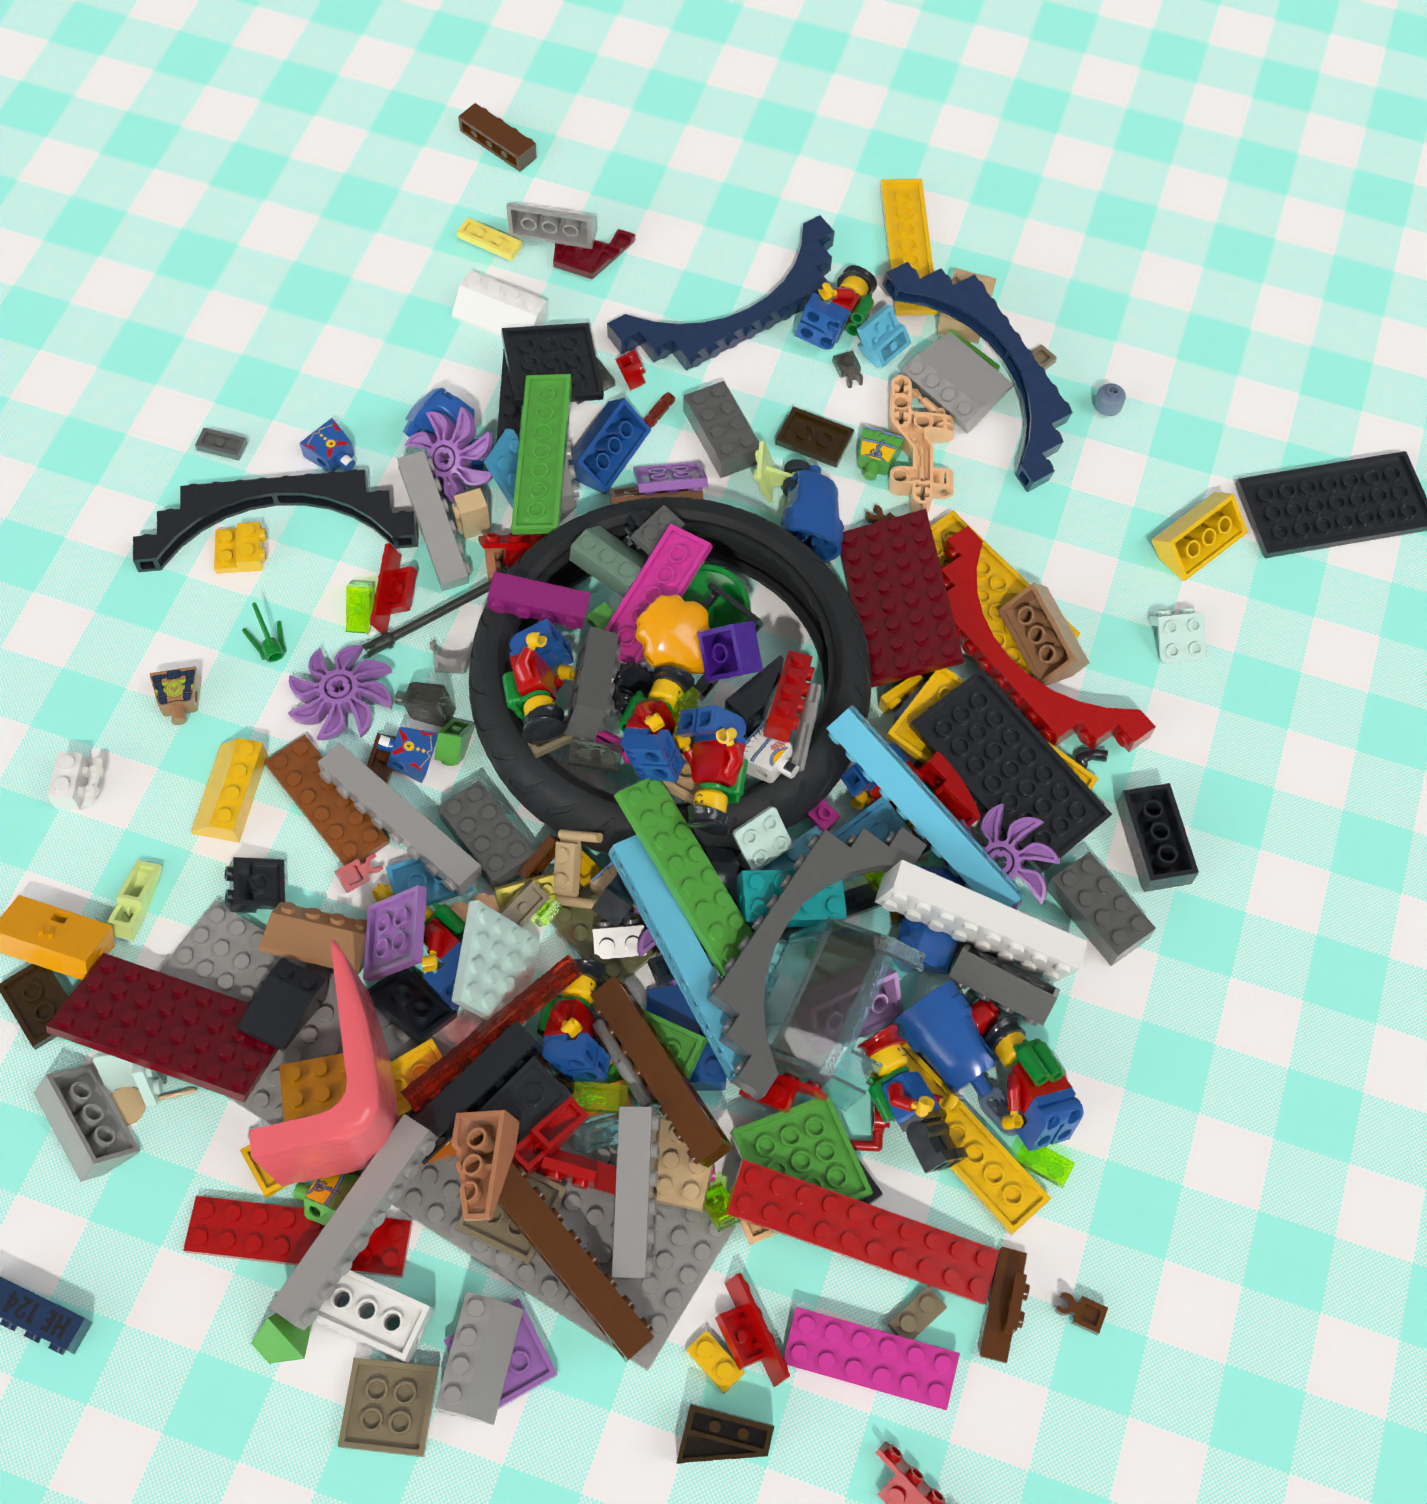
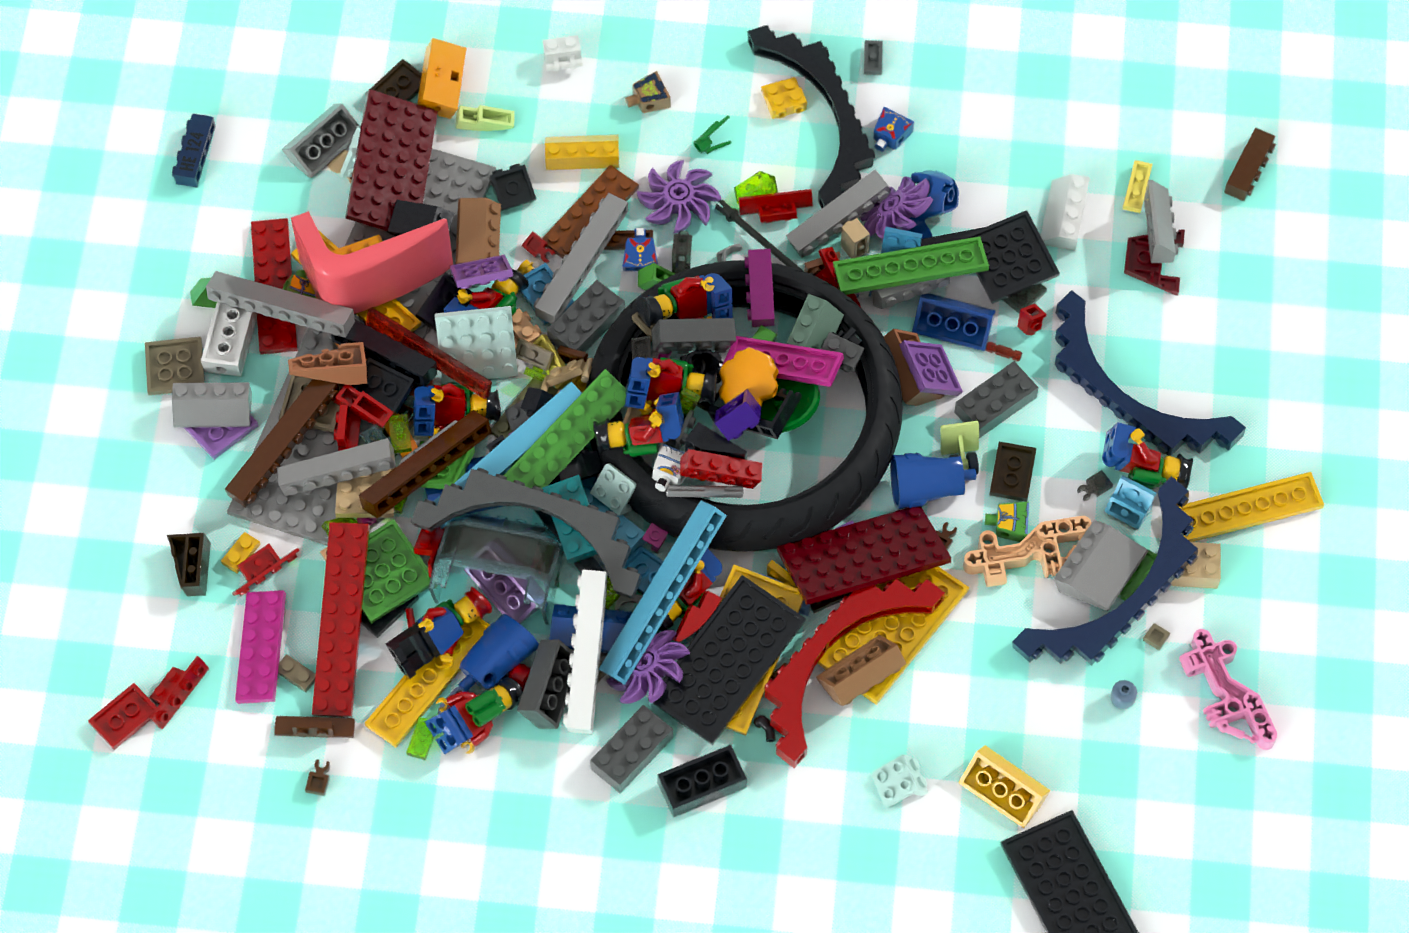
camera: 80 degrees right, 0 degrees up
none -> bright pink beam [1179,629,1277,750]

